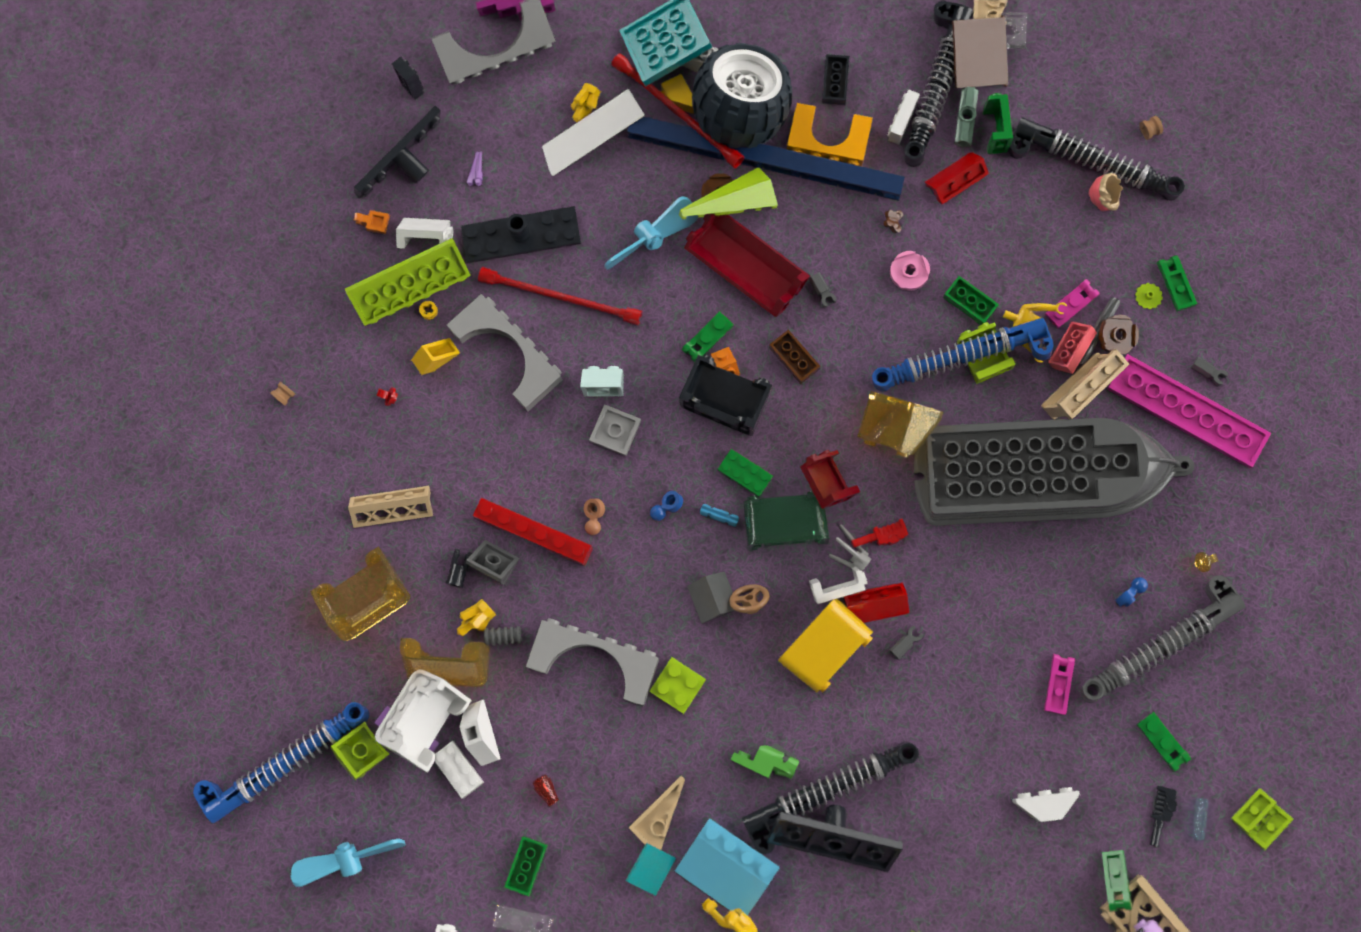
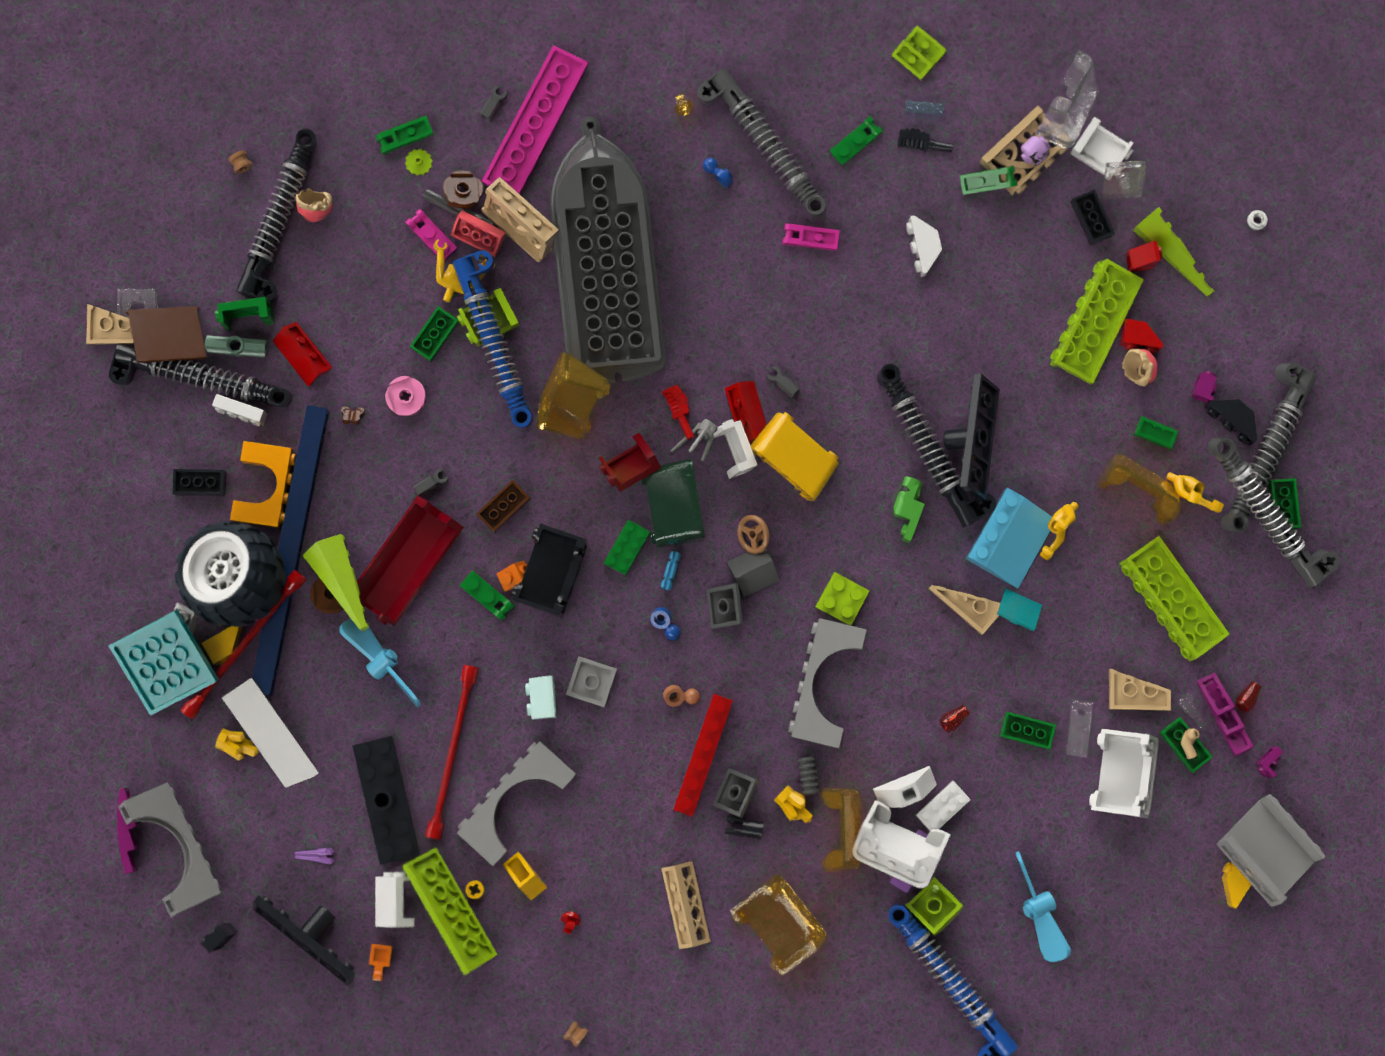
camera: 110 degrees left, 5 degrees up
none -> dark grey slope [706,584,743,629]

